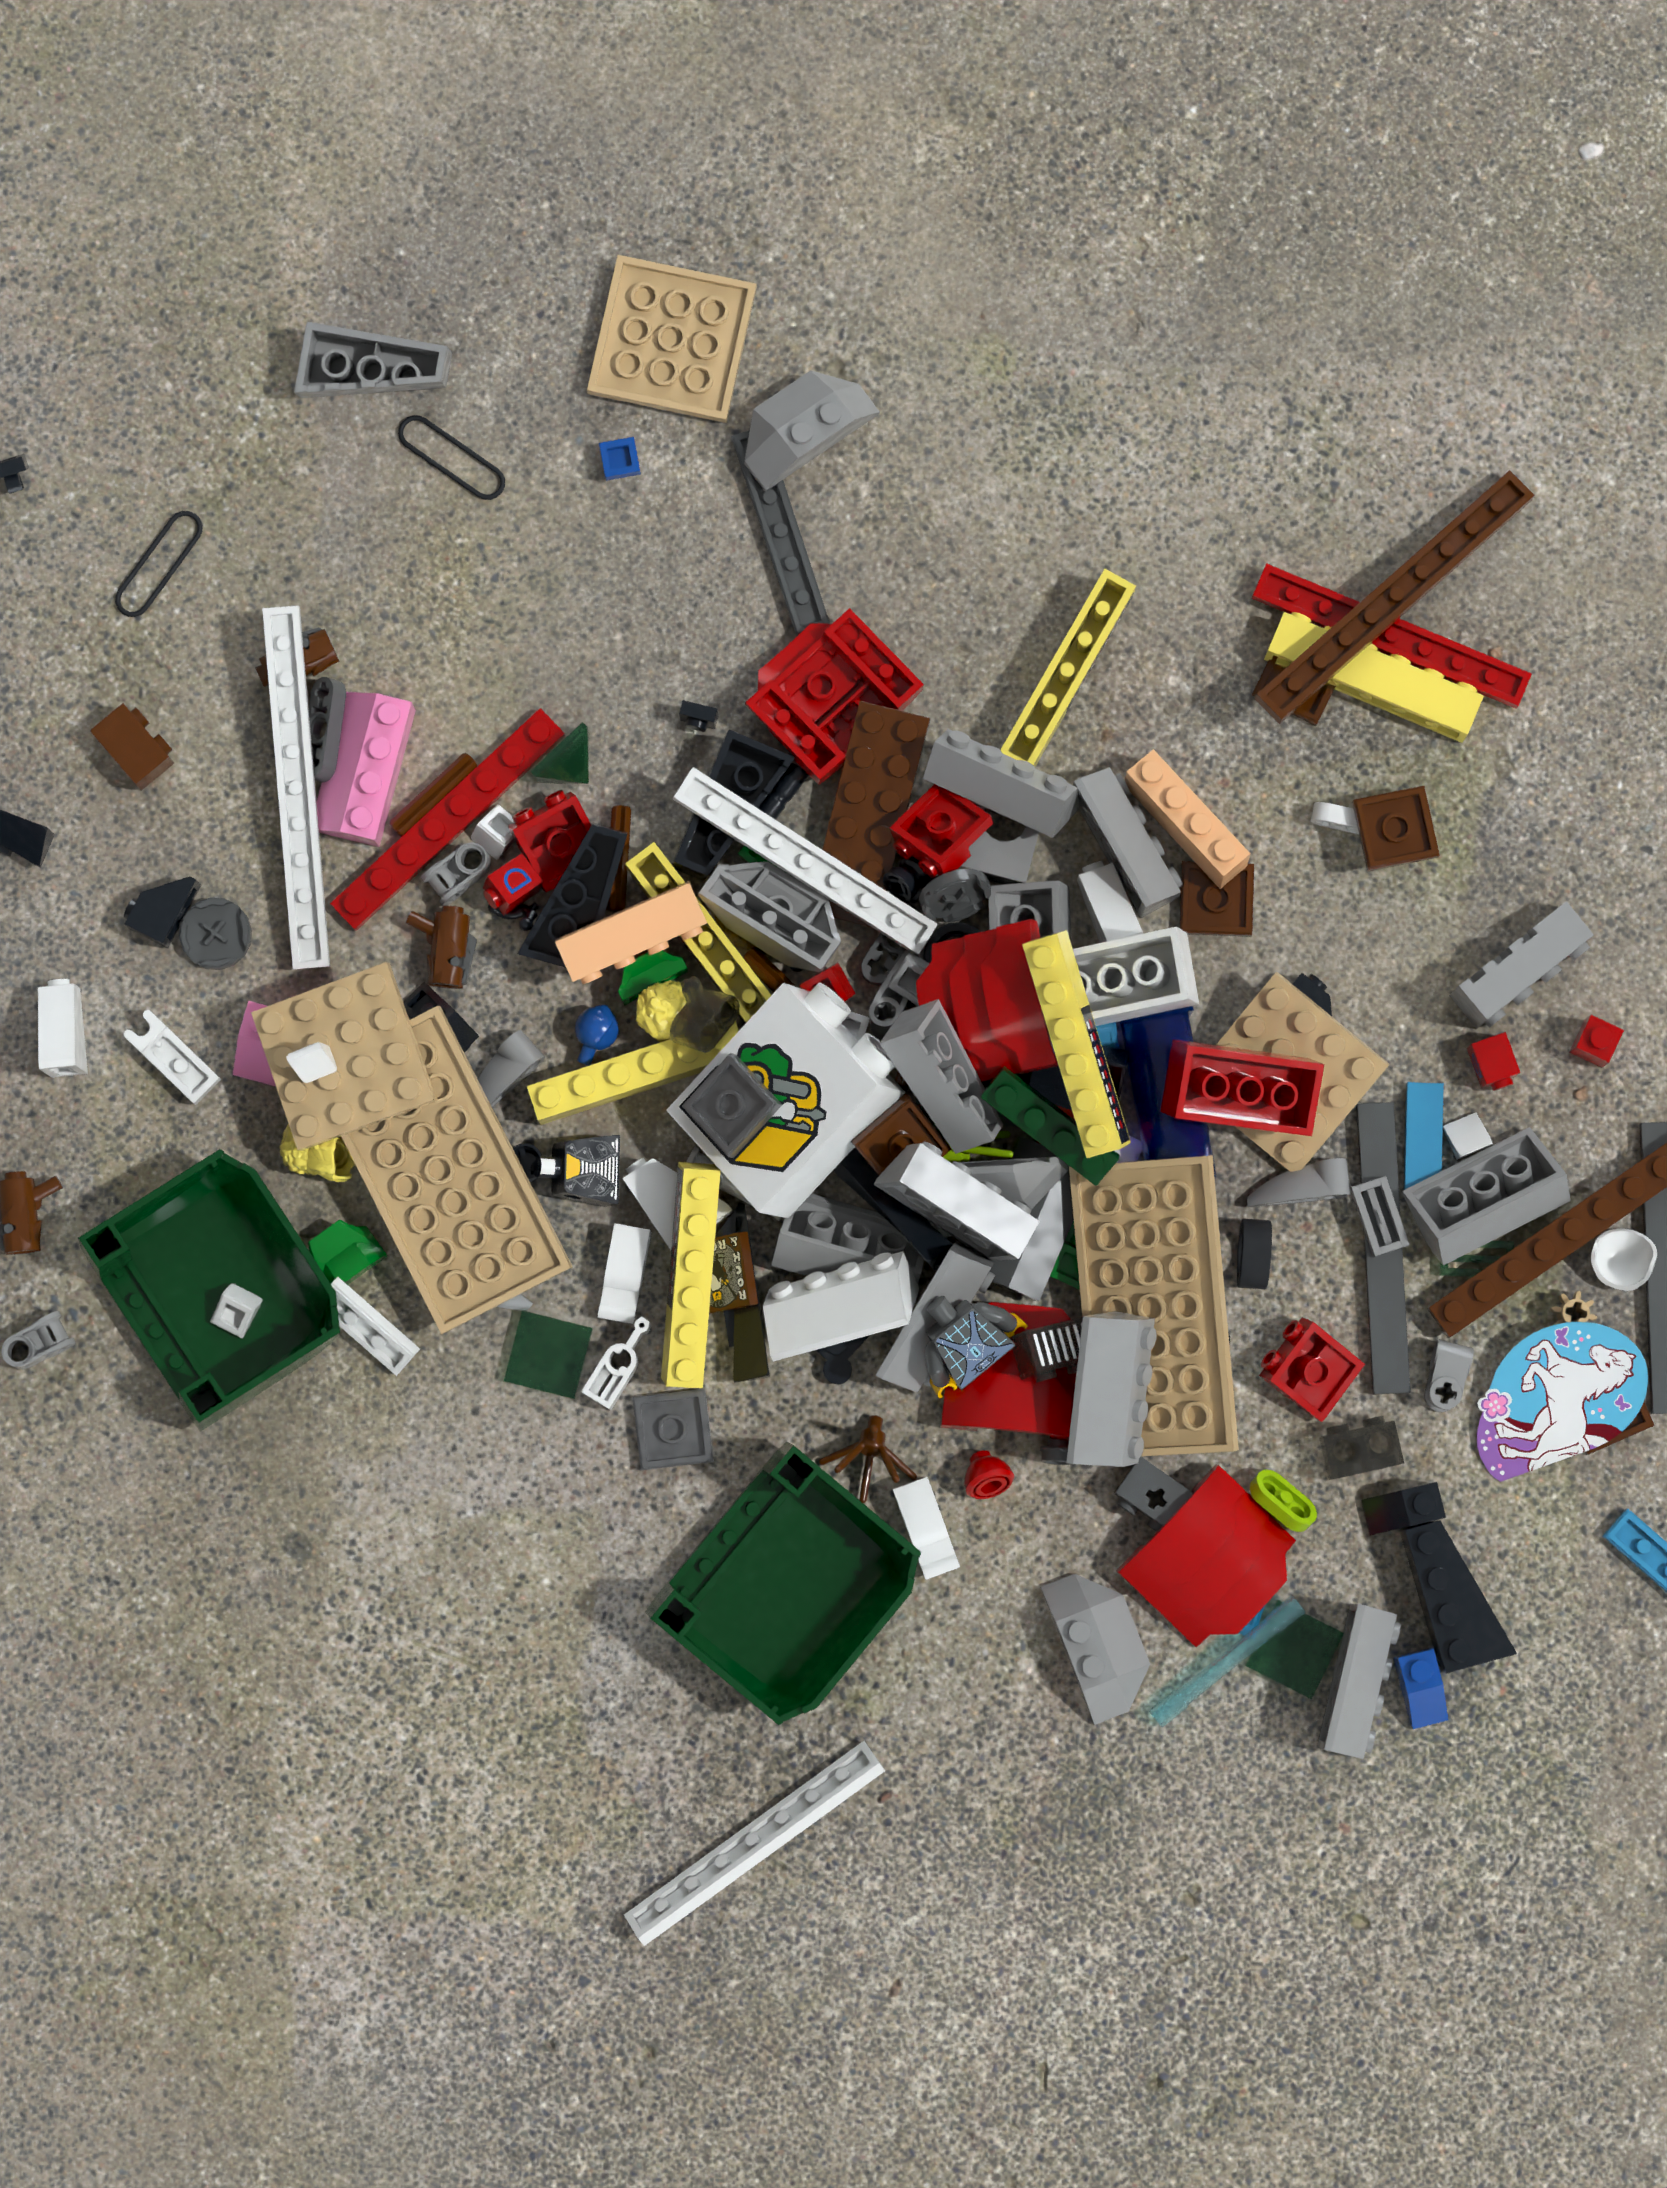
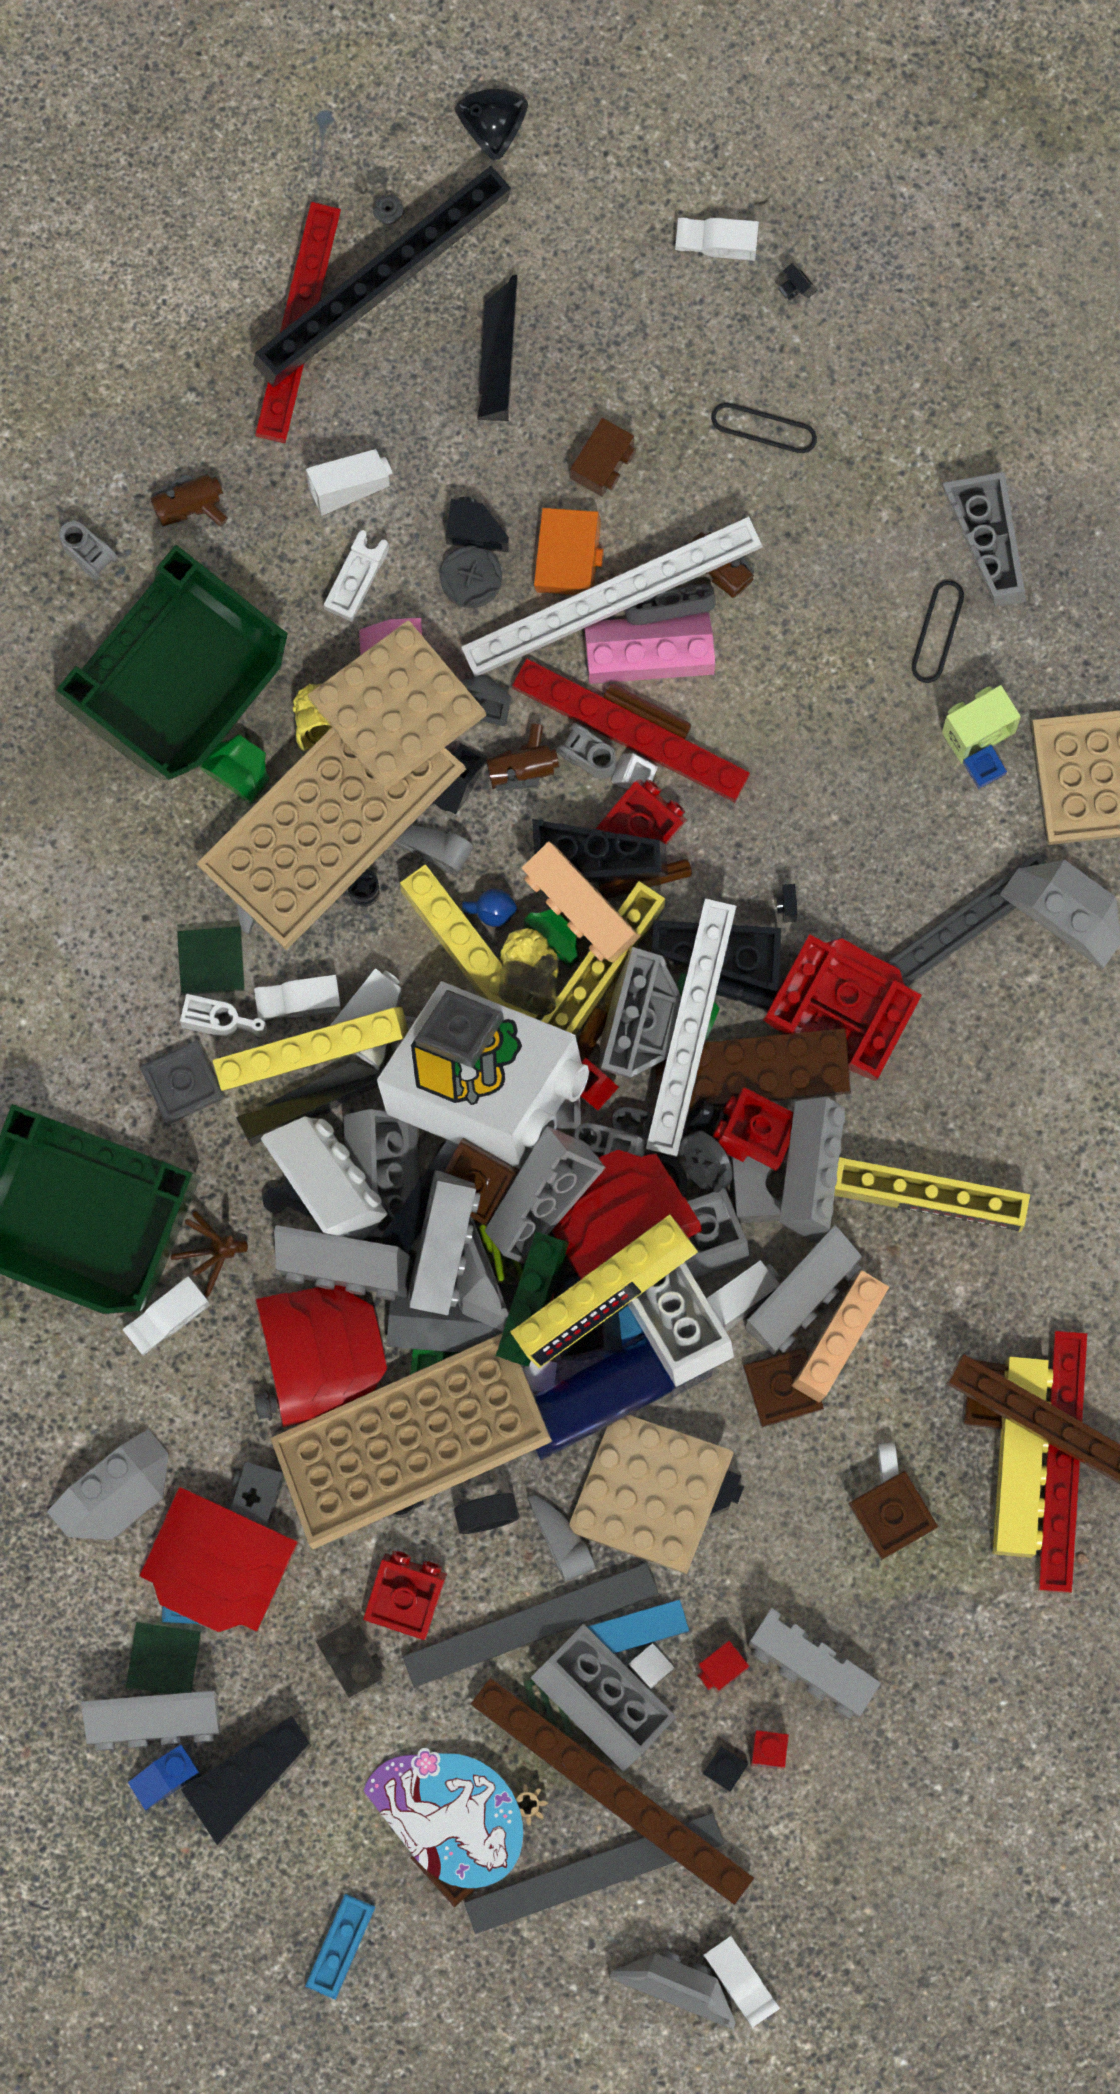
camera: 70 degrees right, 5 degrees down
white slope [210,1284,263,1338] -> none
white slope [286,1042,337,1083] -> none
white tile [331,1277,420,1376] -> none
red brick [483,853,543,915] -> none
black piece [488,902,539,931] -> none
clear green slope [531,722,590,784] -> none
black torso [534,1135,620,1207] -> none
tile [709,1232,758,1315] -> none
dark grey torso [925,1296,1028,1398] -> none
red brick [964,1450,1015,1499] -> none
clear smoke brick [1009,1317,1083,1383] -> none
light grey slope [1066,1311,1156,1467] -> none
clear light blue piece [1149,1595,1306,1728] -> none
red brick [1160,1039,1325,1137] -> none
lime plate [1249,1469,1317,1532] -> none
light grey tile [1350,1176,1409,1257] -> none
black slope [1361,1482,1446,1536] -> none
light grey piece [1424,1339,1474,1413] -> none
white helmet [1591,1229,1657,1291] -> none
none -> dark grey slope [460,675,512,727]
none -> orange container [534,508,604,595]
none -> black plate [703,1746,748,1792]
none -> yellowish green brick [942,685,1021,764]

